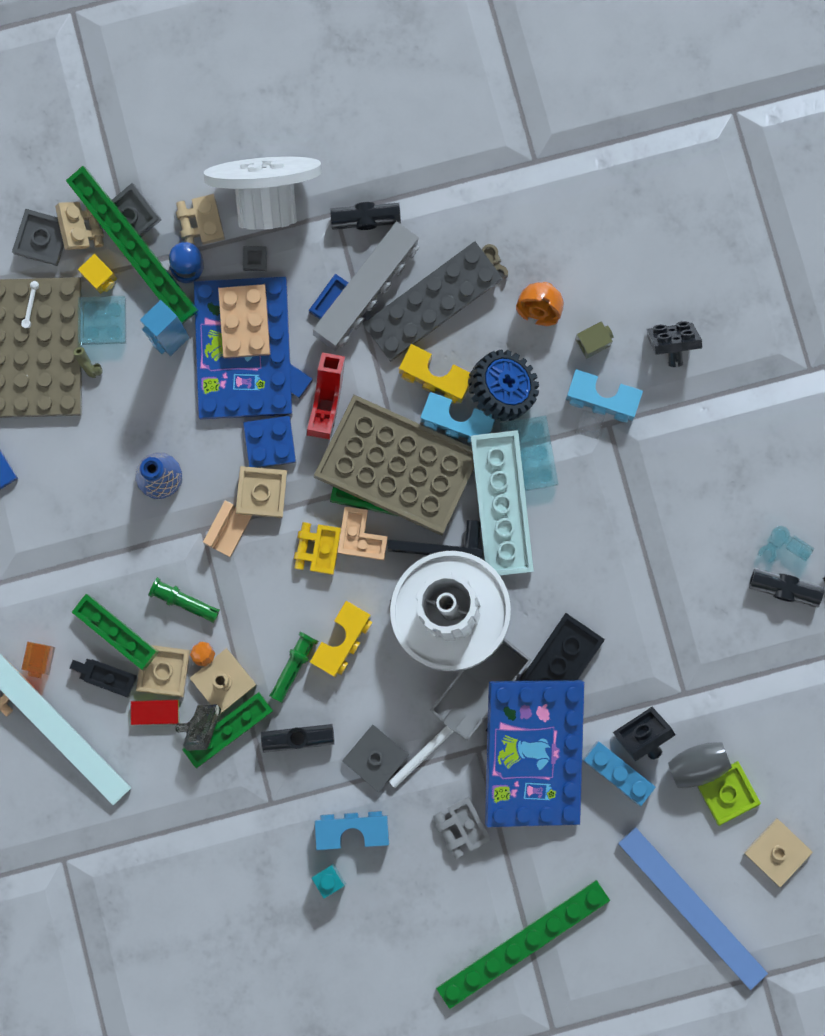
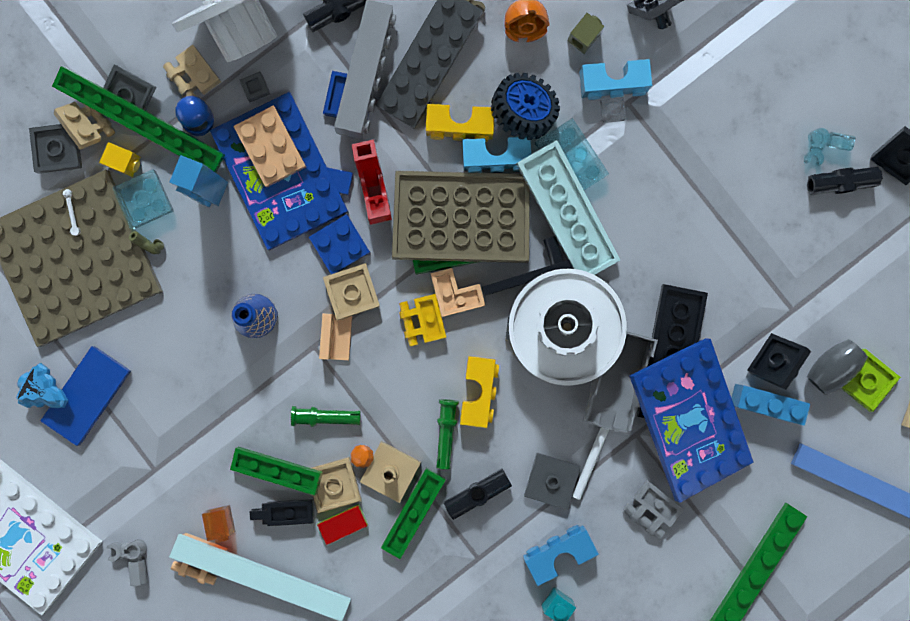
camera: 30 degrees left, 5 degrees up
clear smoke plate [175,704,222,751] -> none

